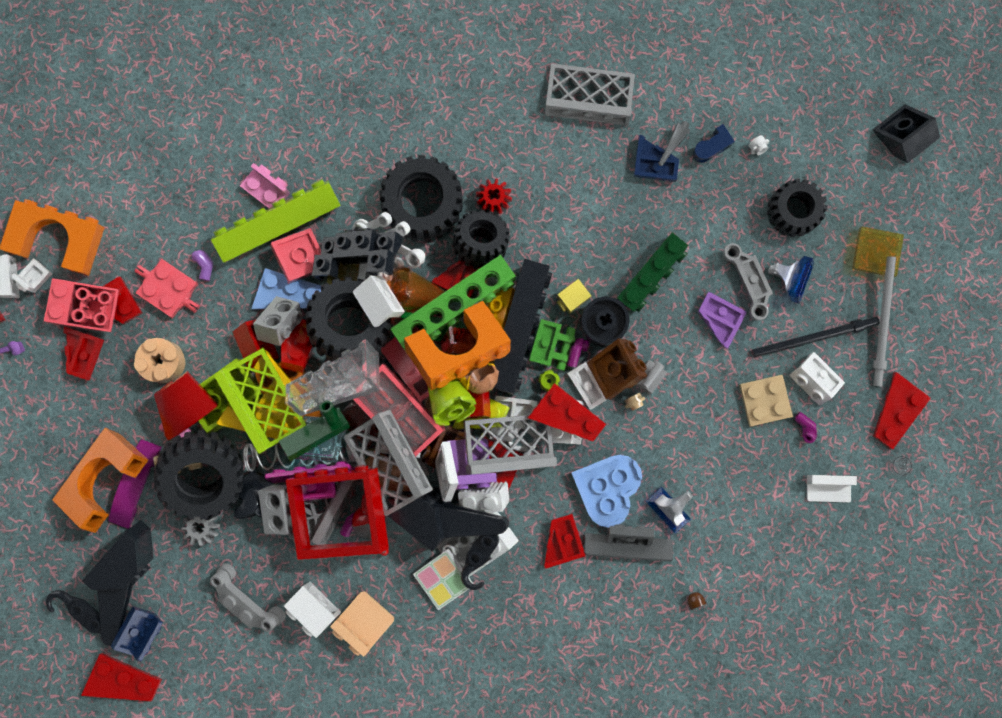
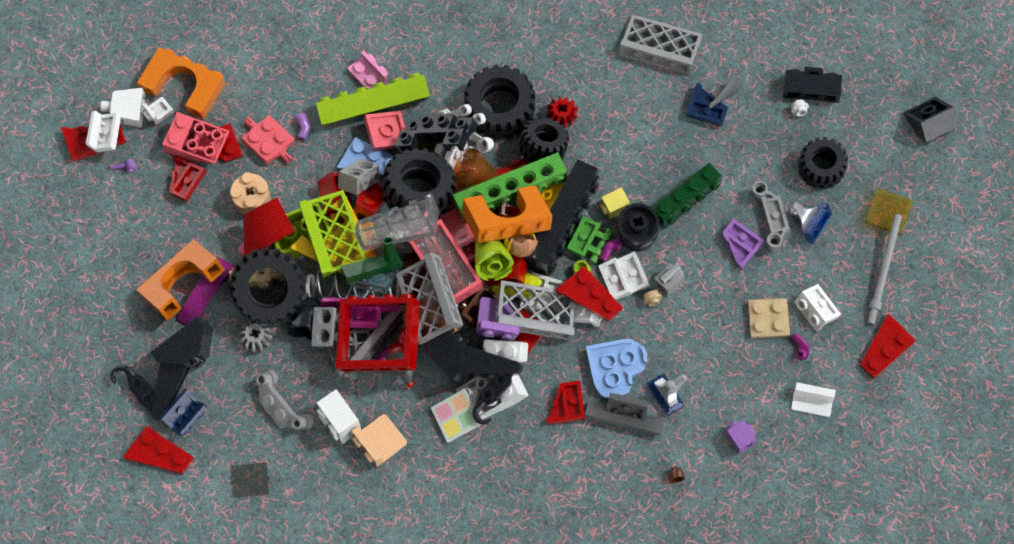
camera: 15 degrees right, 15 degrees down
white panel [353,275,405,327] -> none
white tile [435,441,458,502] -> none
reddish brown plate [587,338,647,400] -> none
dark blue leg [693,124,735,163] -> none
black bar [752,316,880,358] -> none
none -> clear smoke piece [231,462,270,498]
none -> medium lavender brick [726,420,756,454]
none -> black piece [783,66,842,103]

